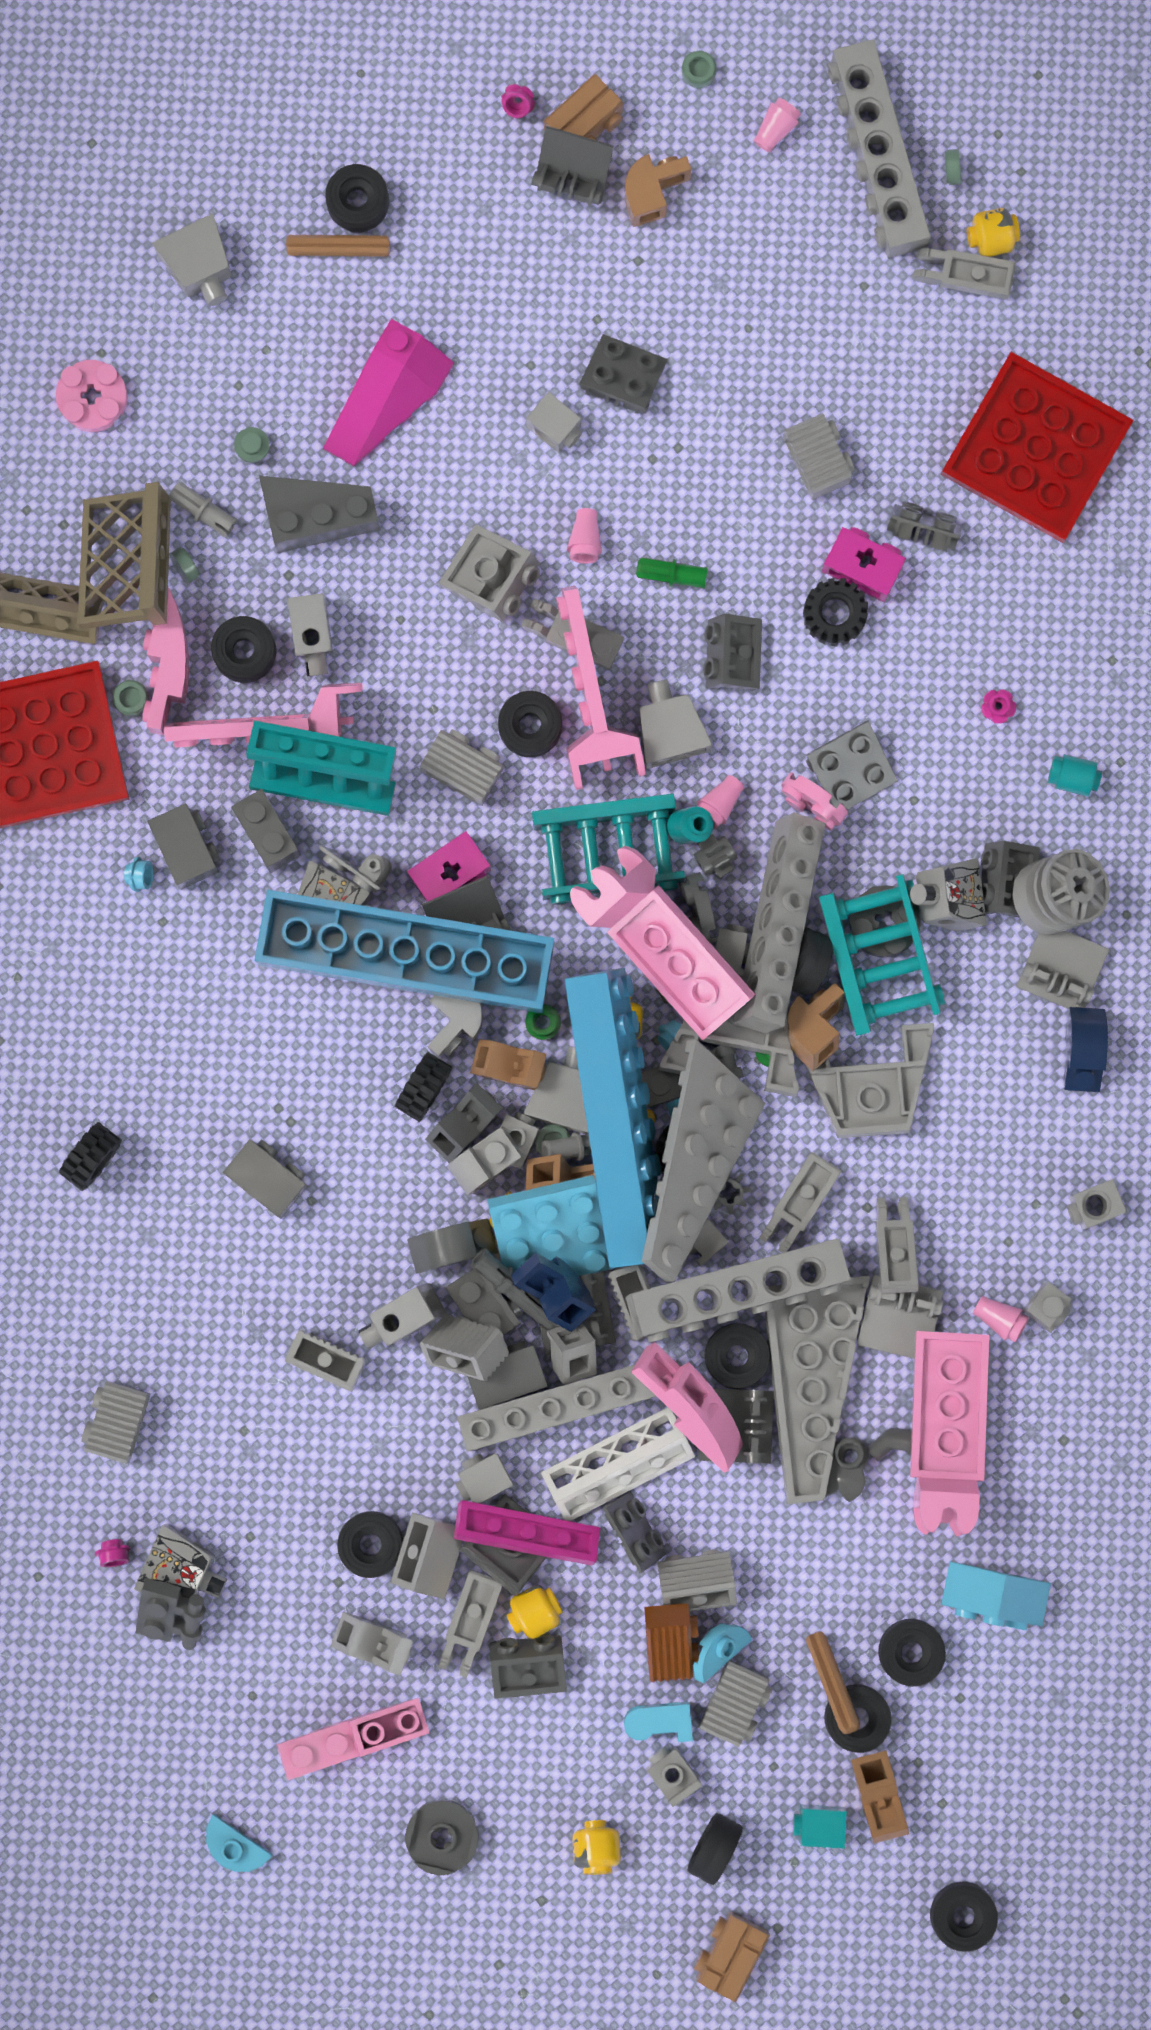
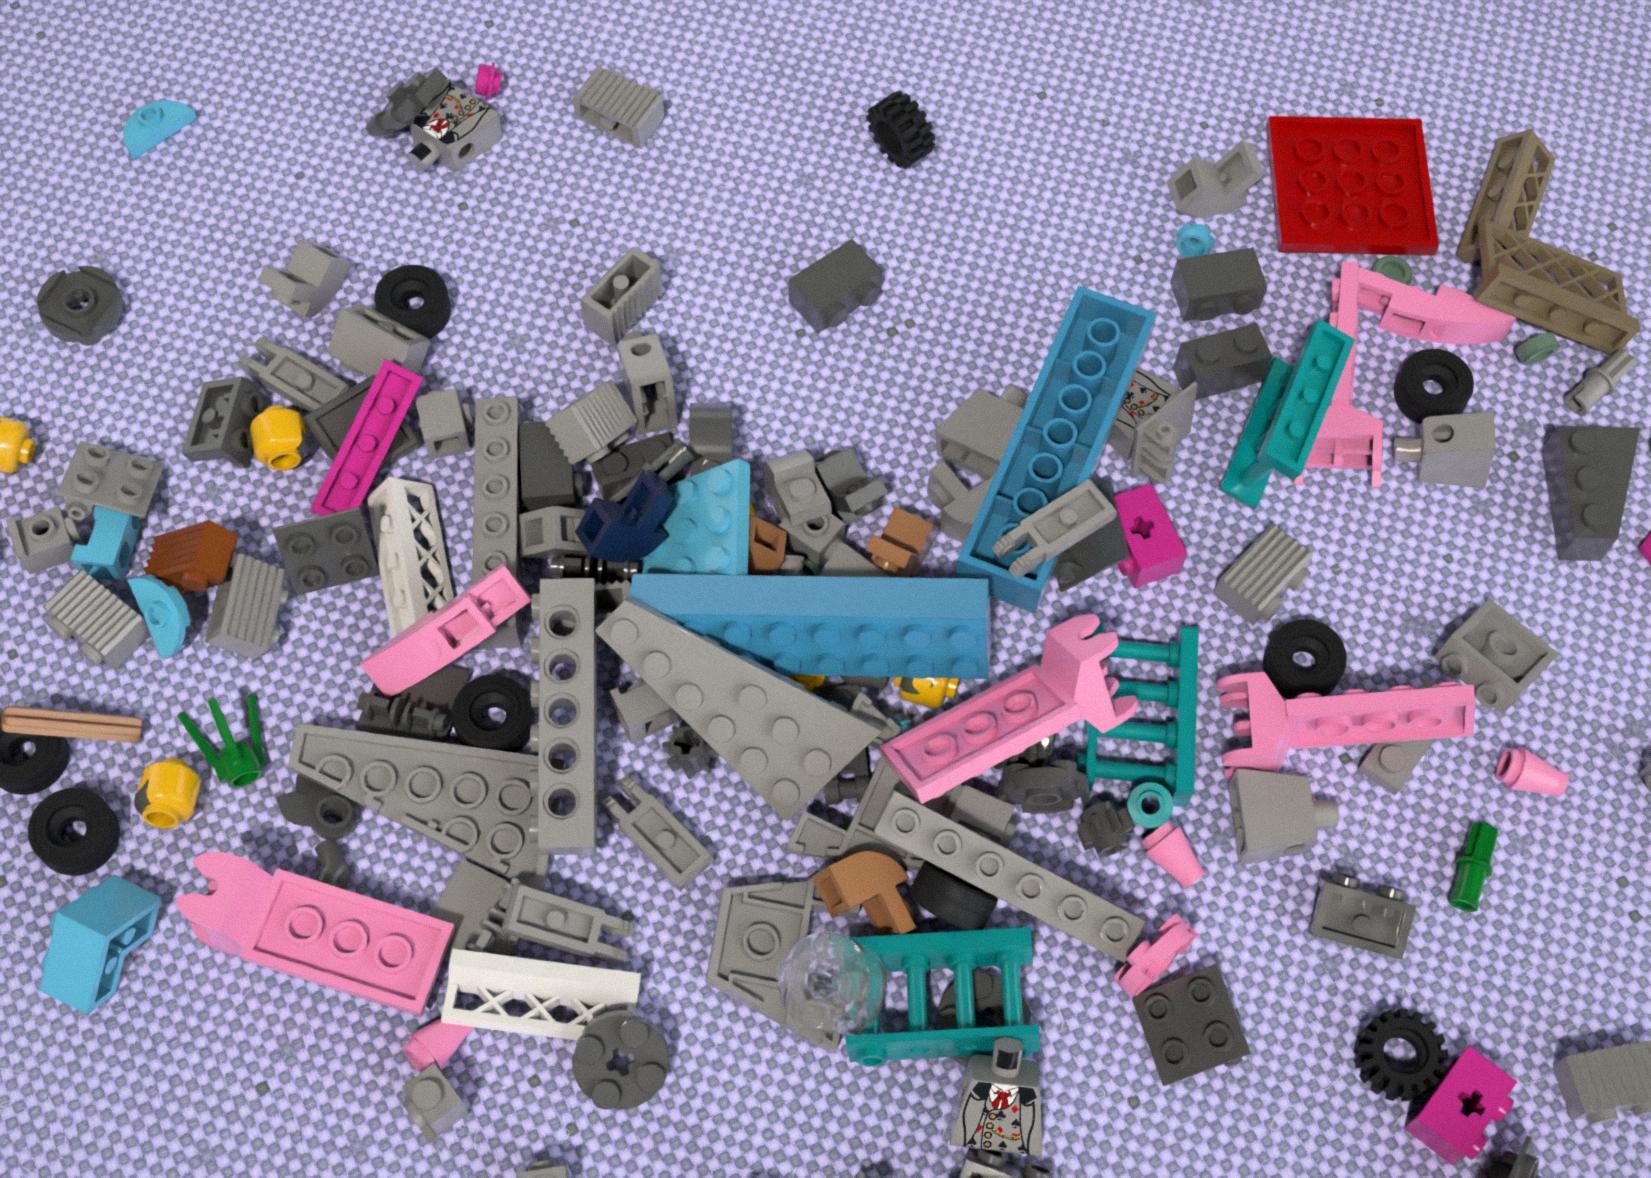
camera: 100 degrees right, 20 degrees down
bright pink slope [276,1698,430,1780] -> none
black tyre [394,1052,453,1122] -> none
none -> light grey hinge [57,440,165,521]
none -> yellow head [134,758,201,829]
none -> green plant [178,694,268,788]
none -> white fence [441,948,641,1040]
none -> dark grey plate [572,1010,669,1110]
none -> clear brick [776,931,887,1034]
none -> light grey torso [935,386,1027,479]
none -> light grey hinge [992,479,1117,579]
none -> light grey brick [1167,140,1264,218]

